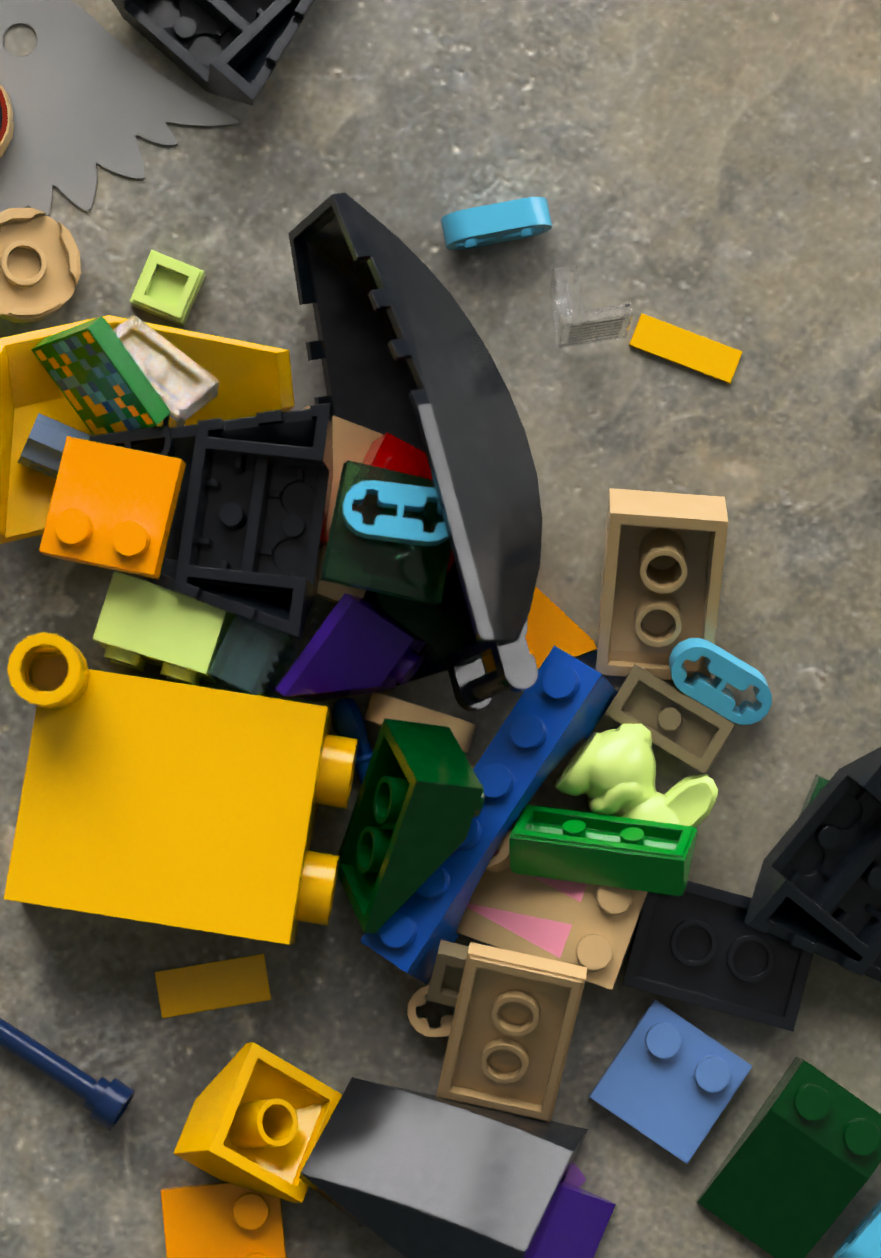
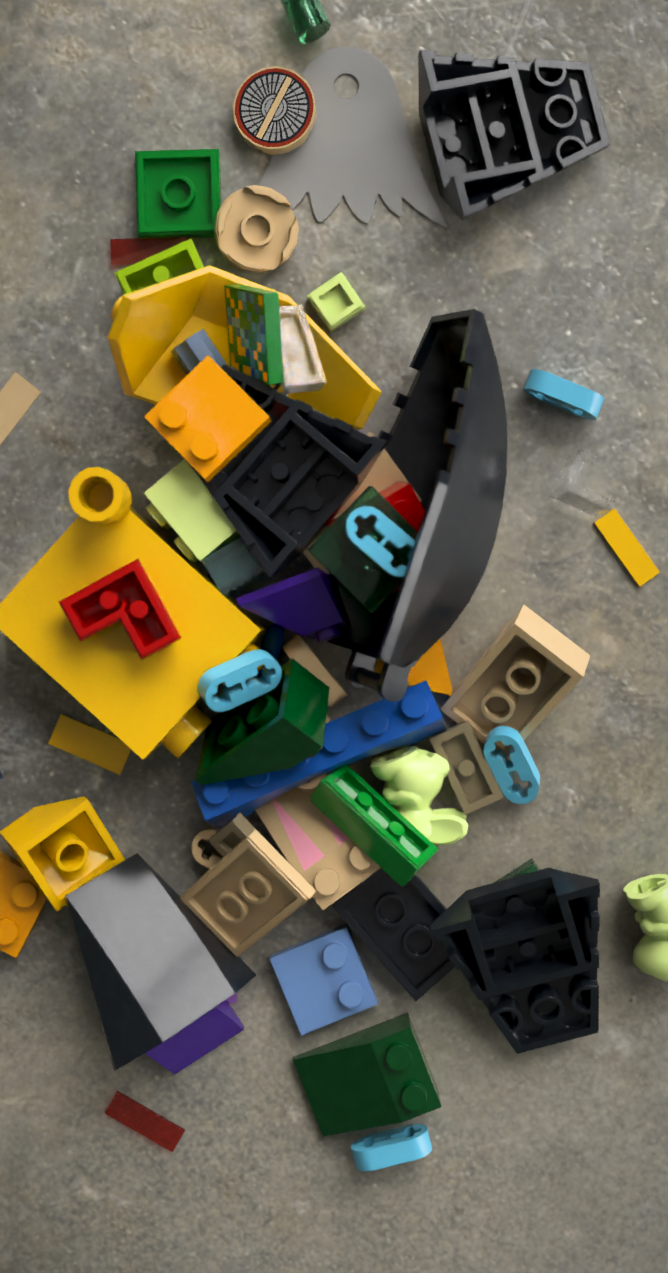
camera: 25 degrees right, 5 degrees up
none -> red brick [59,559,182,659]
none -> medium azure beam [198,649,282,712]

